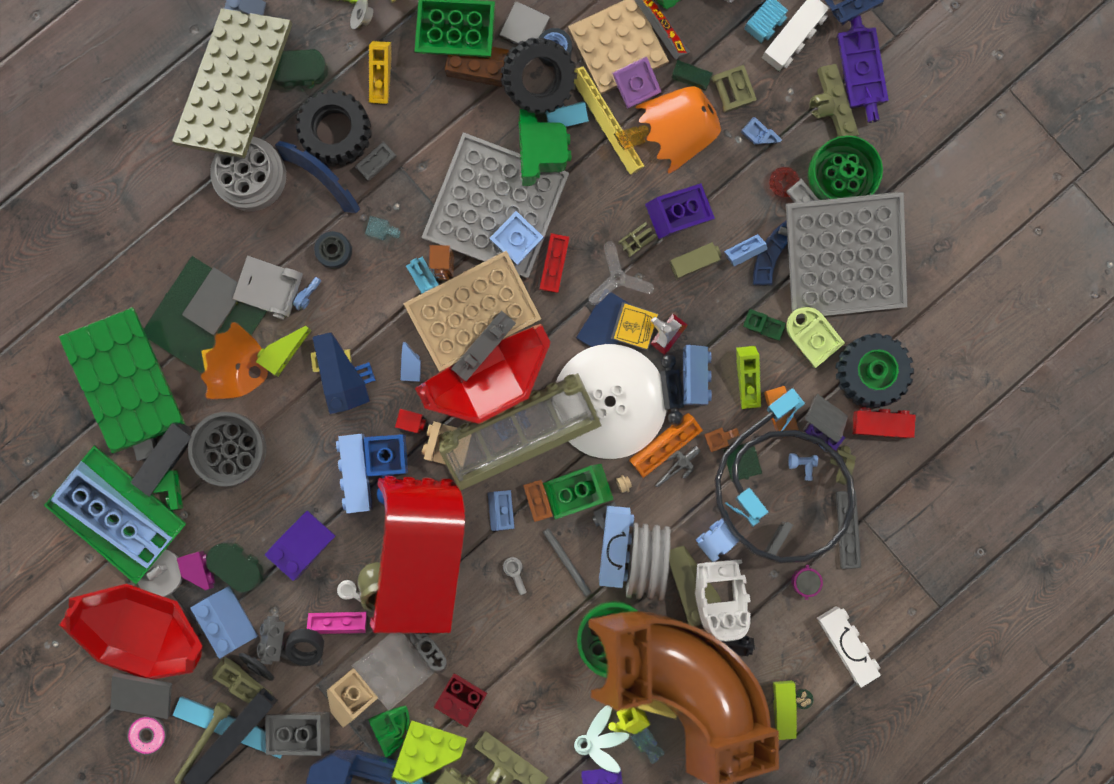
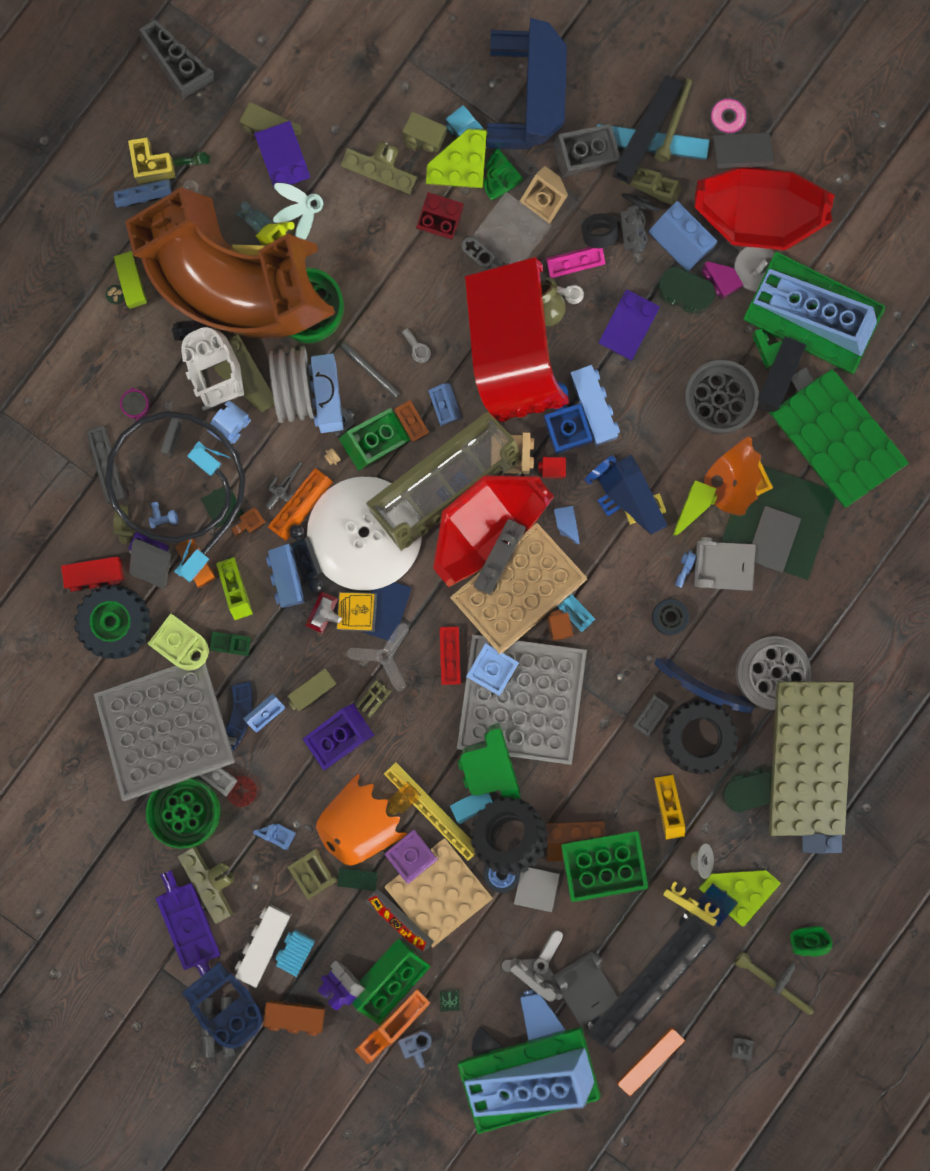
camera: 165 degrees right, 0 degrees up
clear light blue plate [365,216,401,240] -> none
white brick [816,606,881,687] -> none
none -> blue tile [584,455,617,485]

